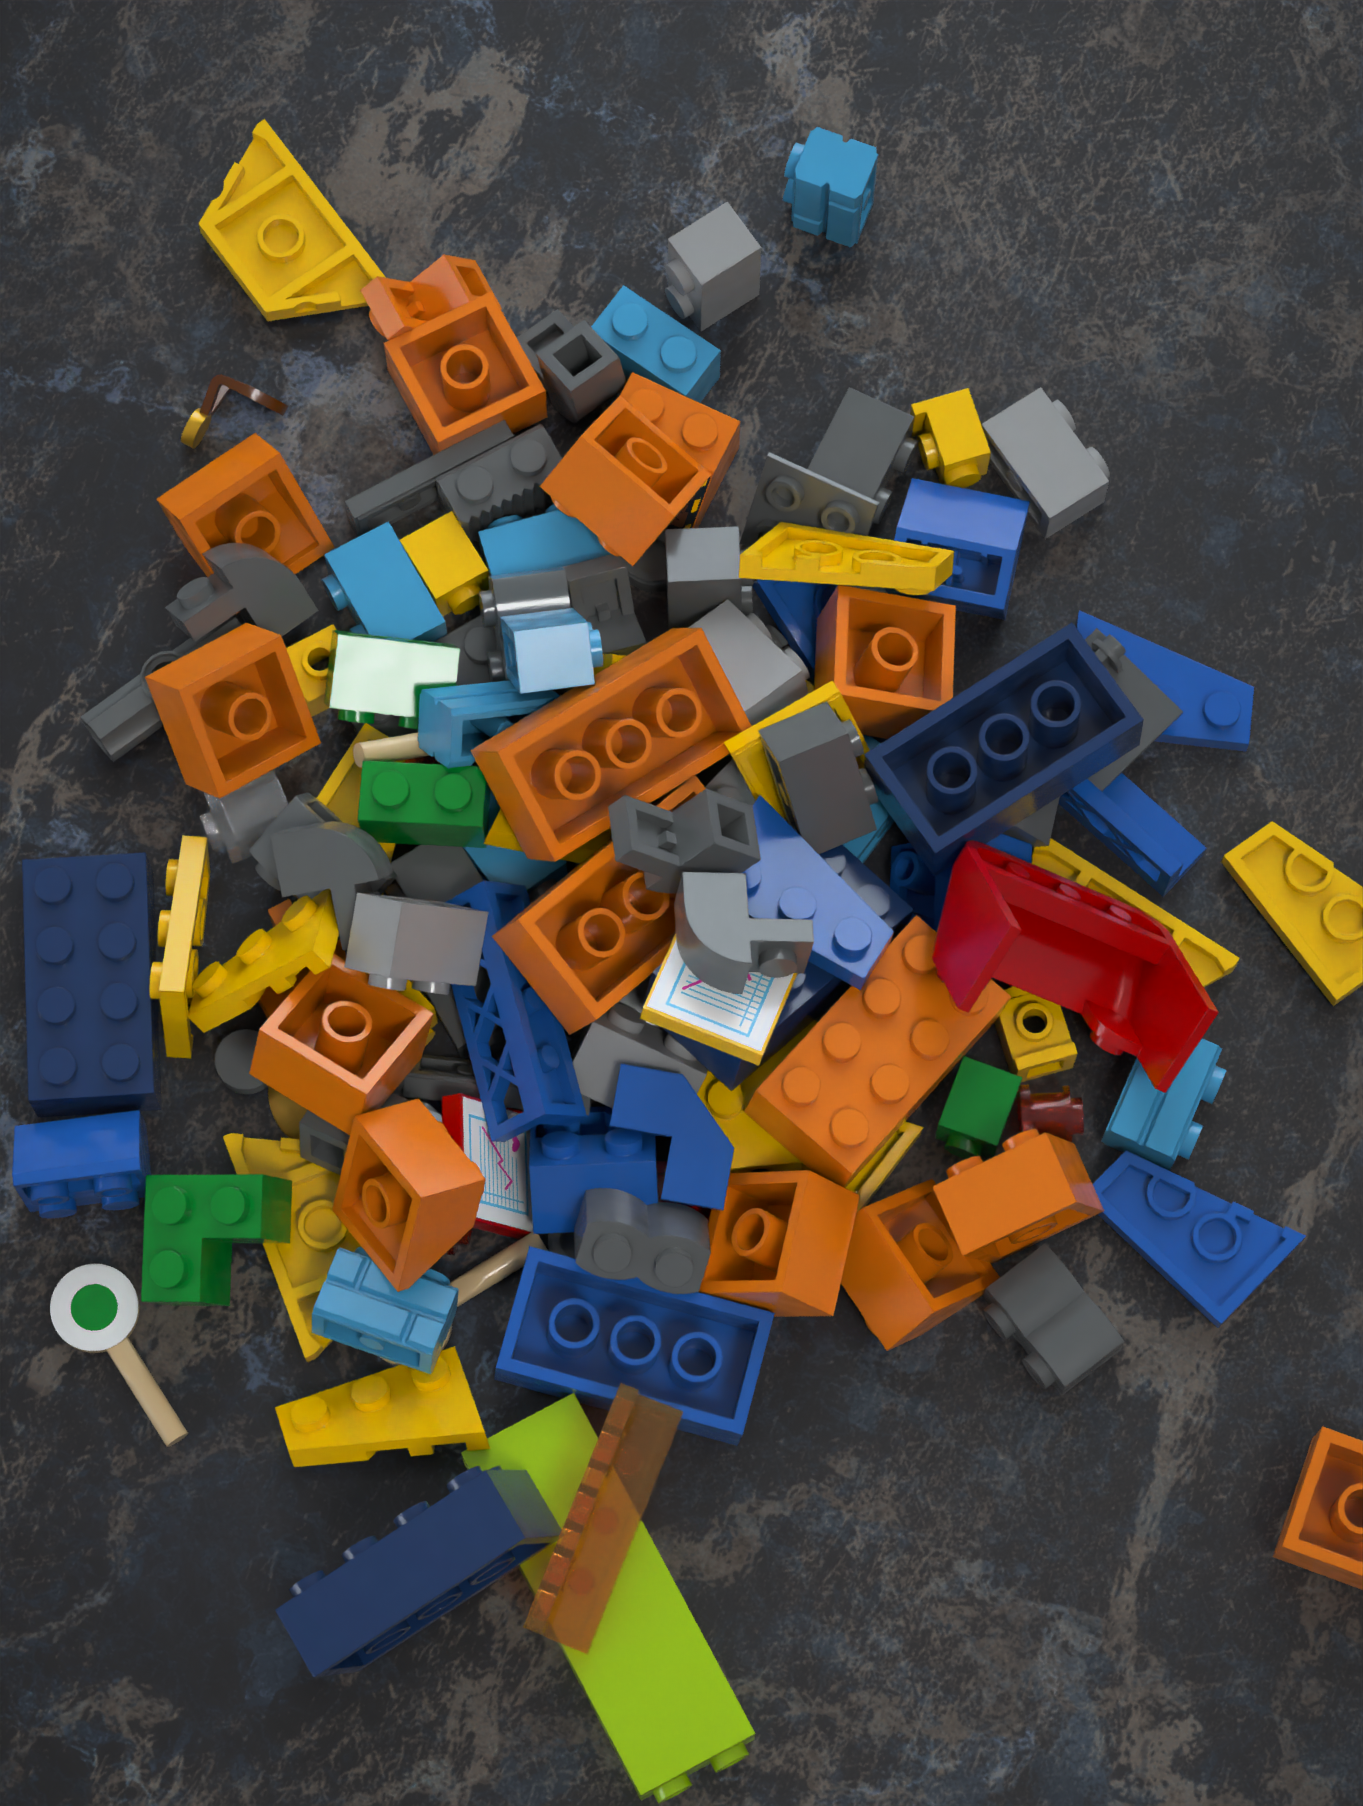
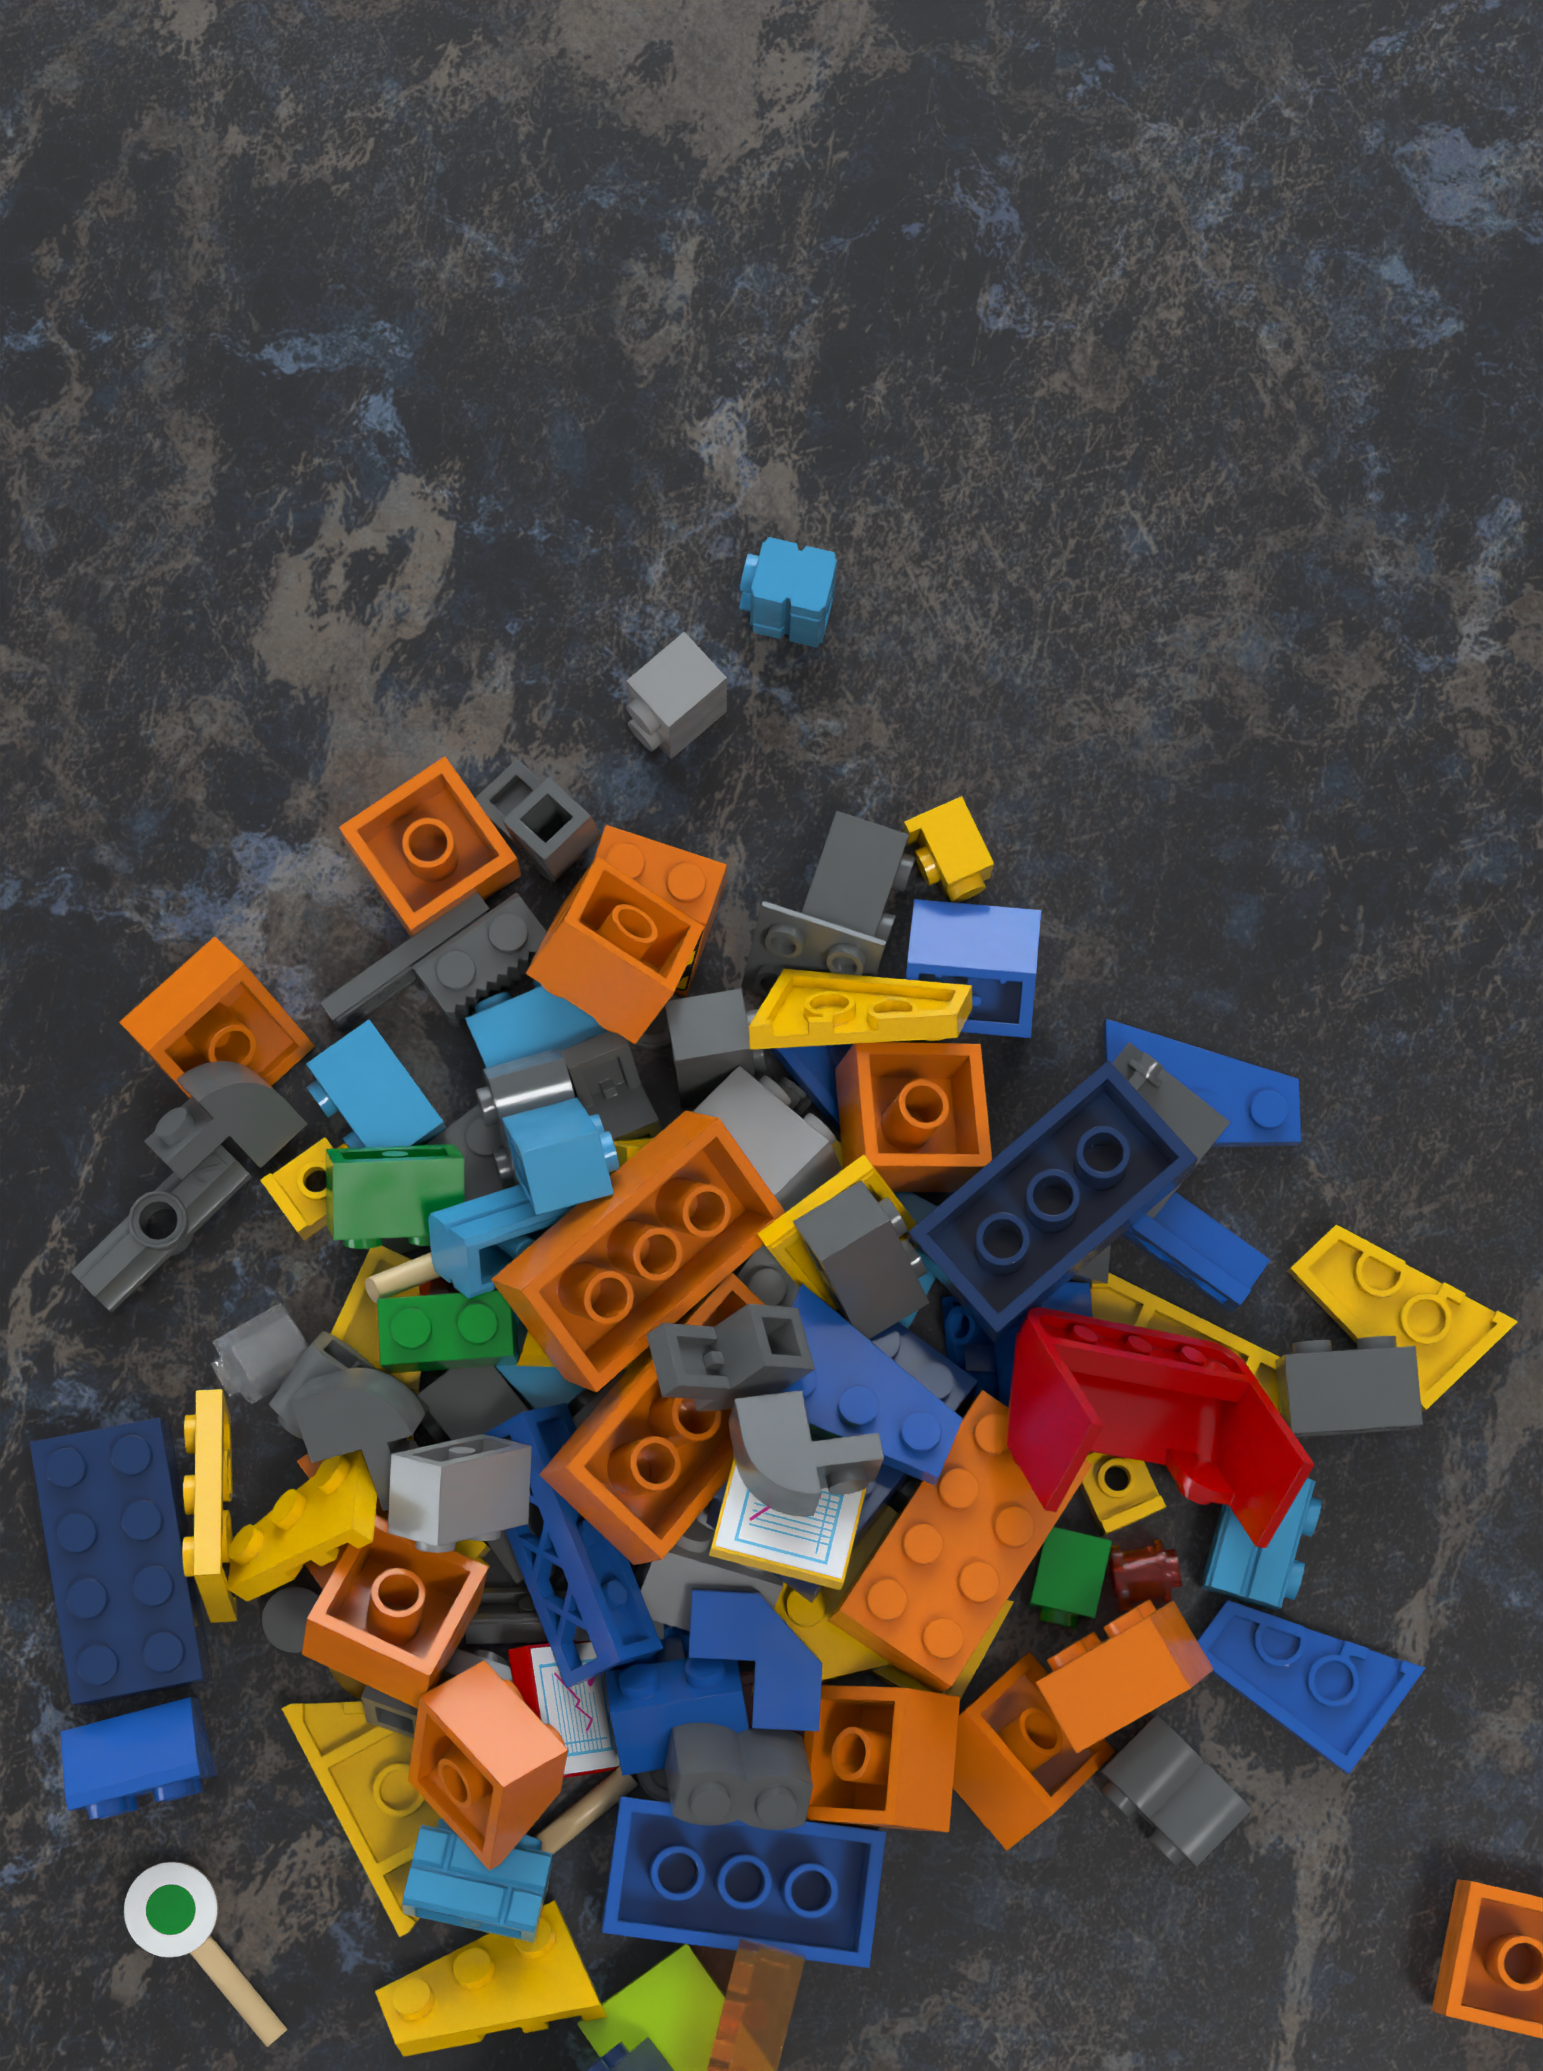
camera: 10 degrees left, 5 degrees up
green brick [141,1174,292,1306] -> none
orange brick [145,623,321,799] -> none
reddish brown piece [181,374,288,449] -> none
yellow wing [199,119,386,321] -> none
orange brick [360,254,502,340] -> none
yellow brick [399,511,489,616] -> none
dark azure brick [591,285,721,403] -> none
light grey brick [981,387,1110,539] -> none
none -> dark grey brick [1275,1336,1423,1438]

